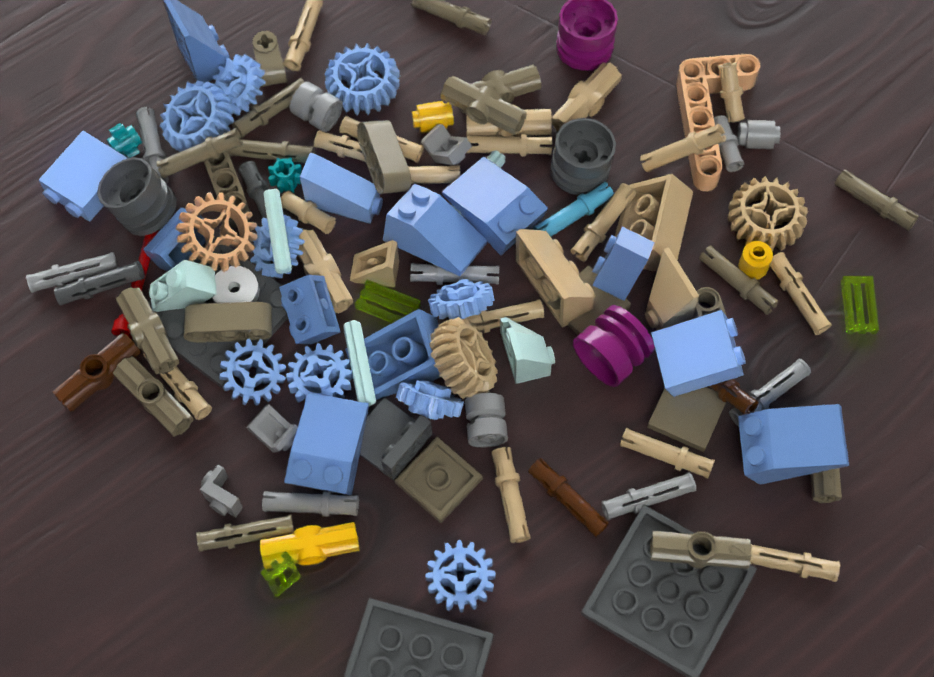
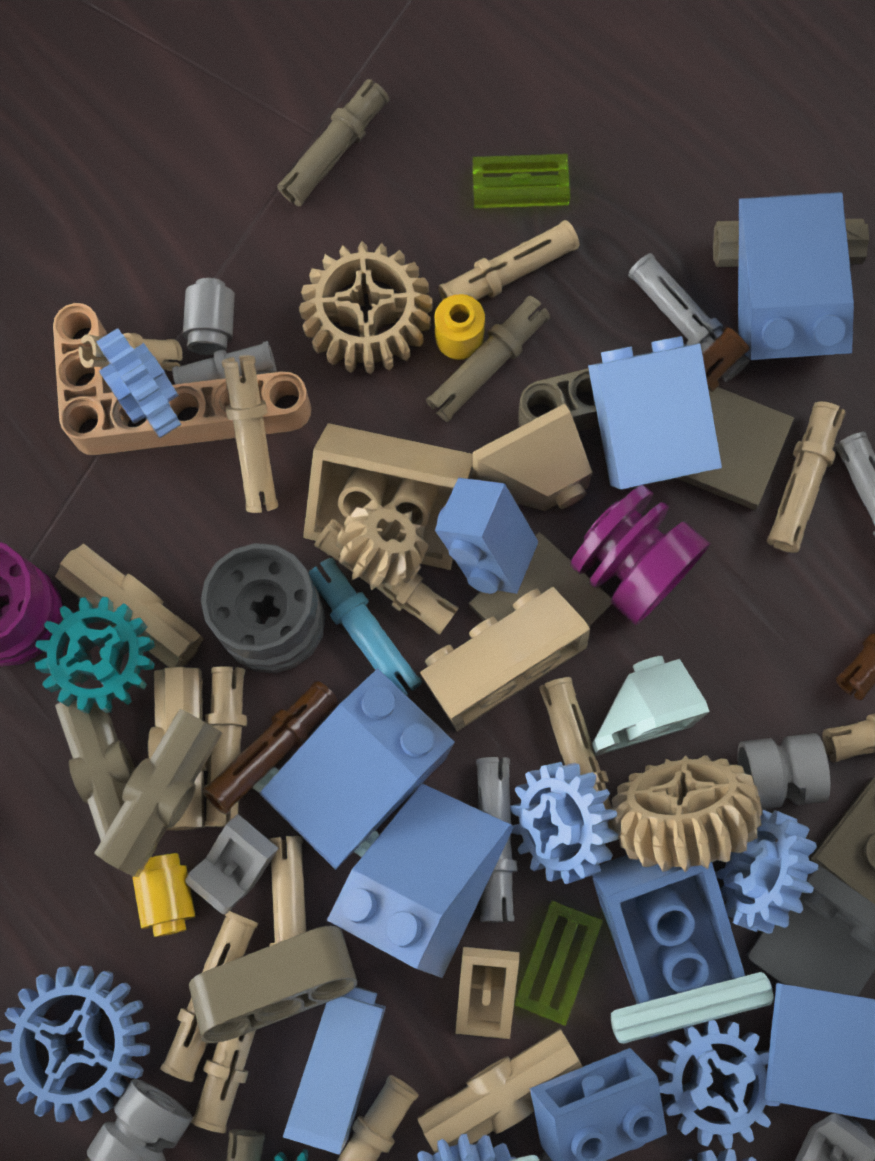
camera: 90 degrees left, 10 degrees up
none -> teal gear [35,597,155,714]
none -> light blue gear [96,328,181,438]
none -> reddish brown pin [202,681,339,814]
none -> tan gear [336,499,429,591]

